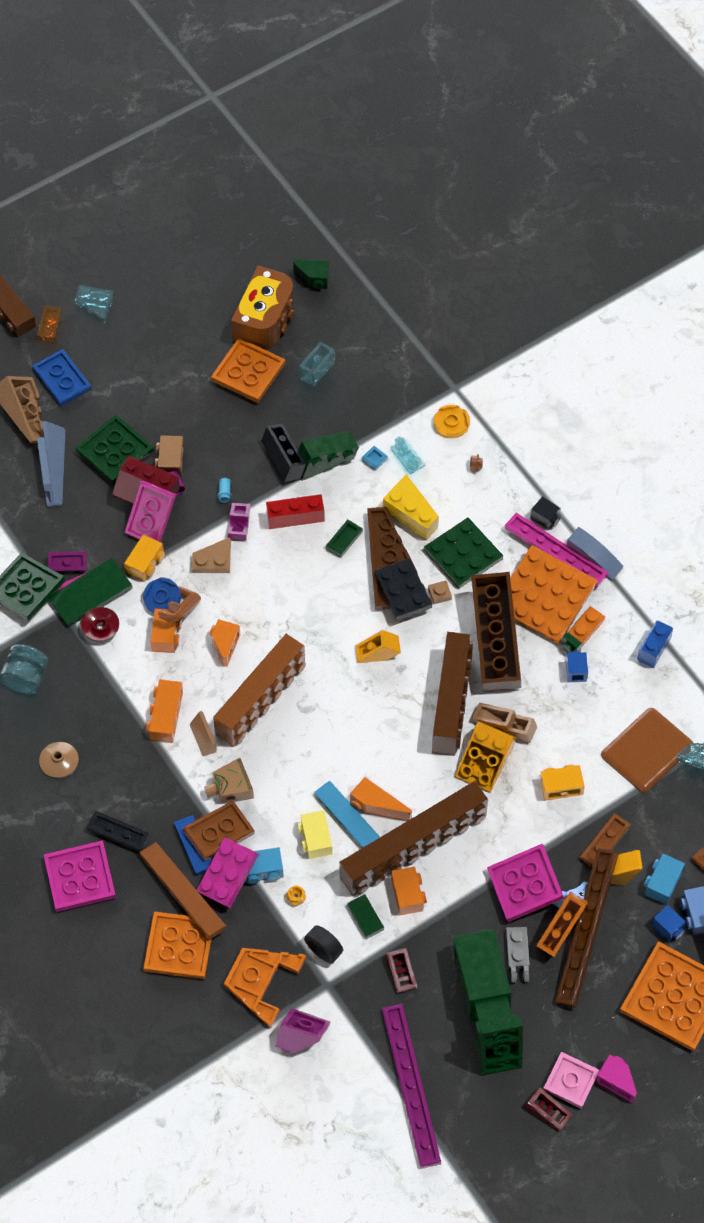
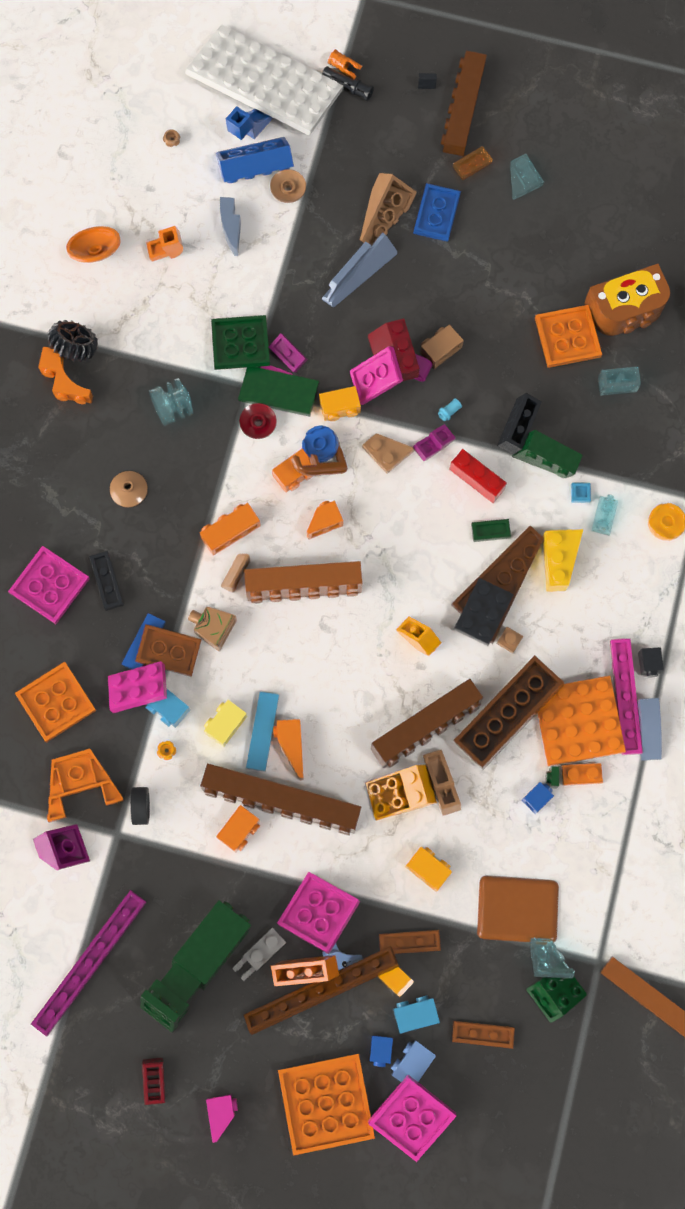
camera: 45 degrees right, 15 degrees up
dark green plate [75,415,154,484] -> none
dark orange tile [140,842,226,940] -> none
dark green tile [347,894,384,939] -> none
slope [385,948,418,993] -> none
dark green plate [424,517,504,589] -> none
dark orange plate [470,454,483,472] -> none
bright pink plate [543,1052,600,1109] -> none
blue brick [637,620,674,668] -> none

